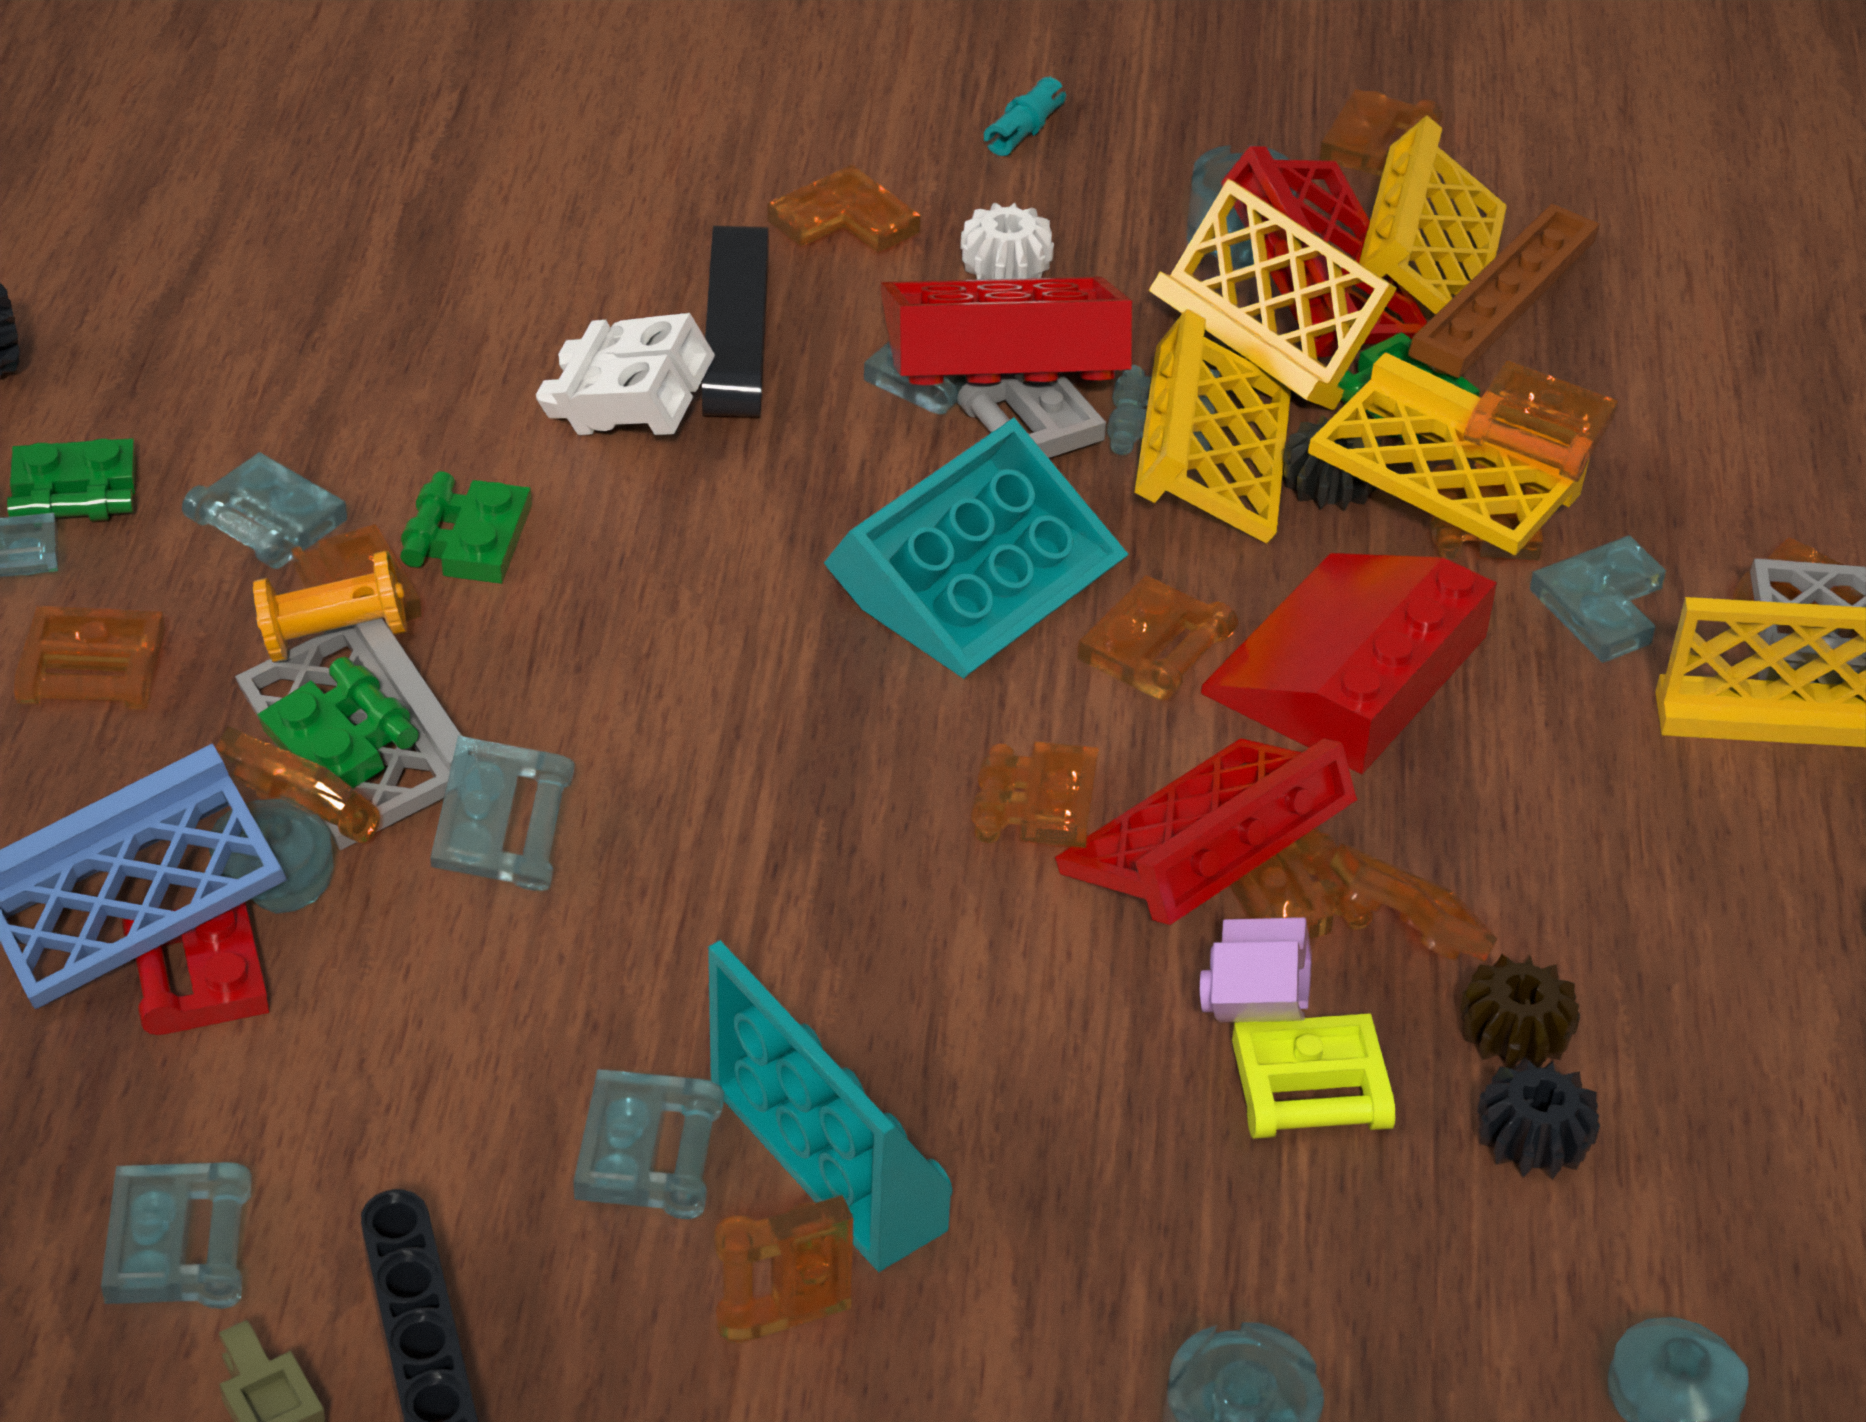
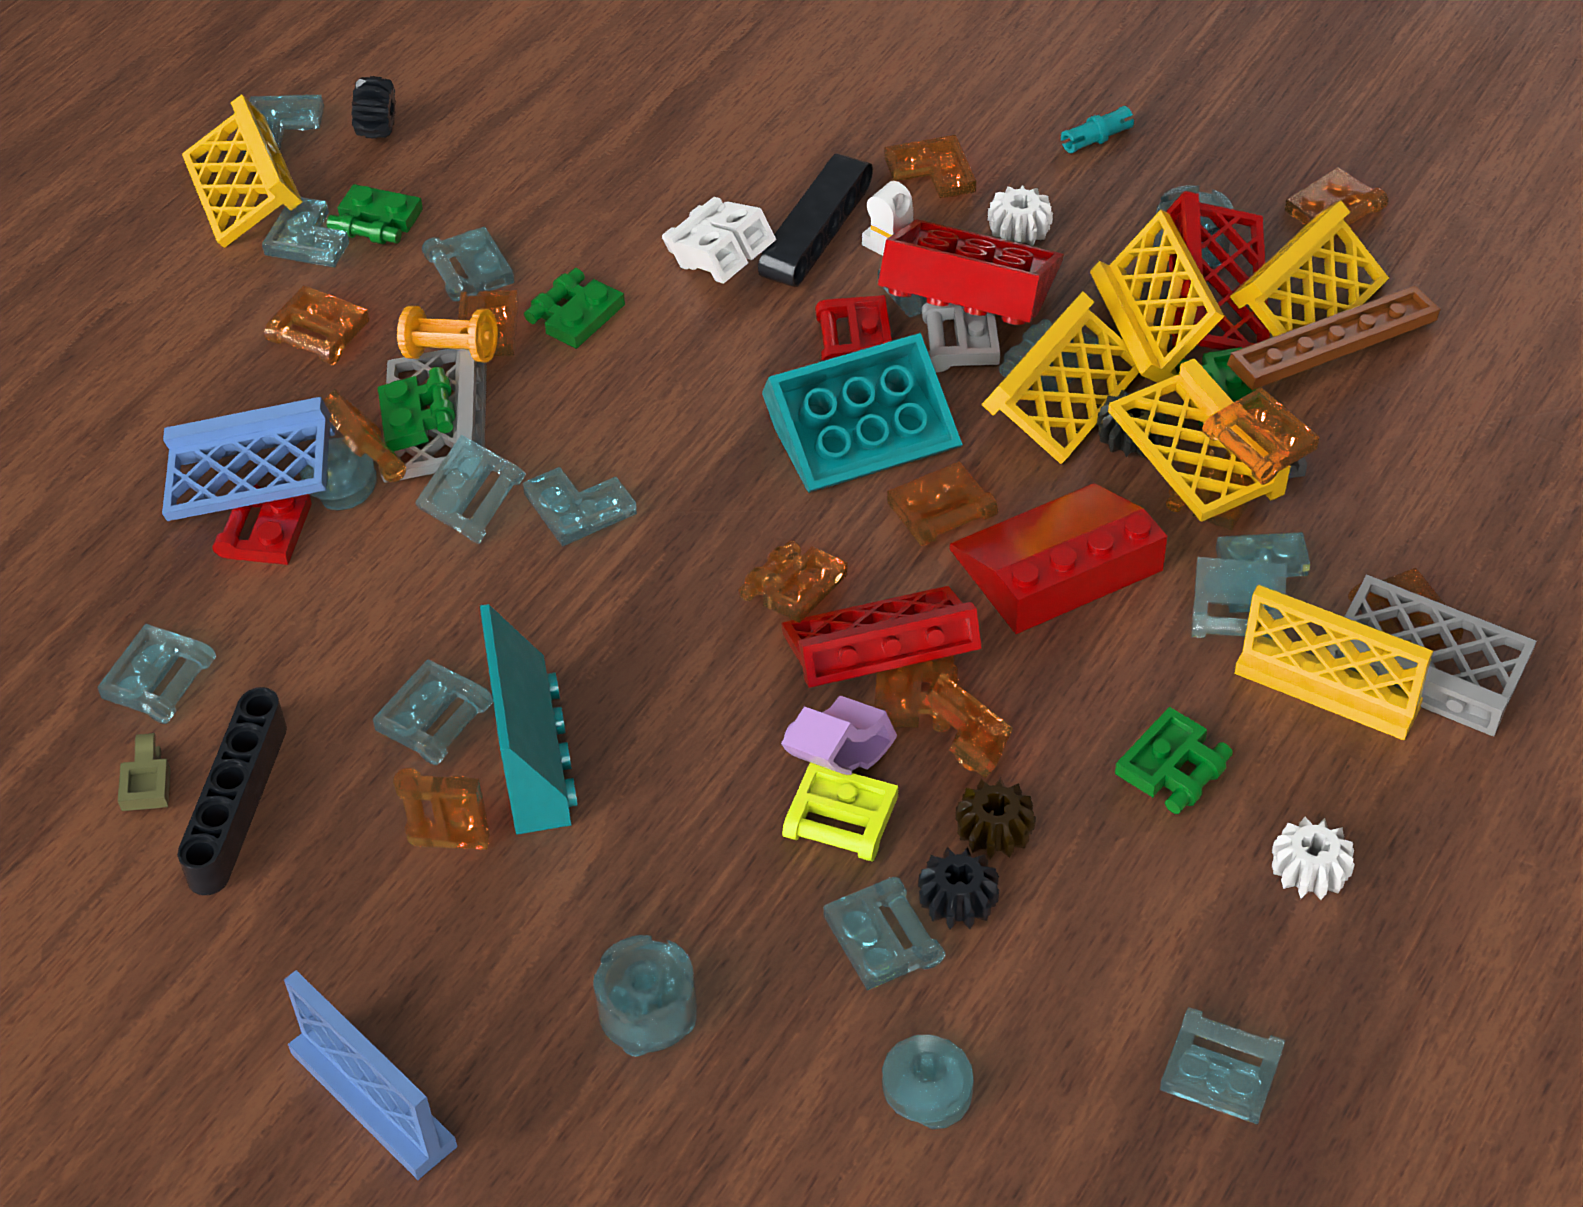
camera: 30 degrees right, 5 degrees up
none -> clear light blue plate [523,467,637,547]
none -> red plate [815,295,892,361]
none -> clear light blue plate [824,877,946,990]
none -> white leg [862,181,913,256]
none -> green plate [1115,707,1233,814]
none -> clear light blue plate [1191,557,1287,639]

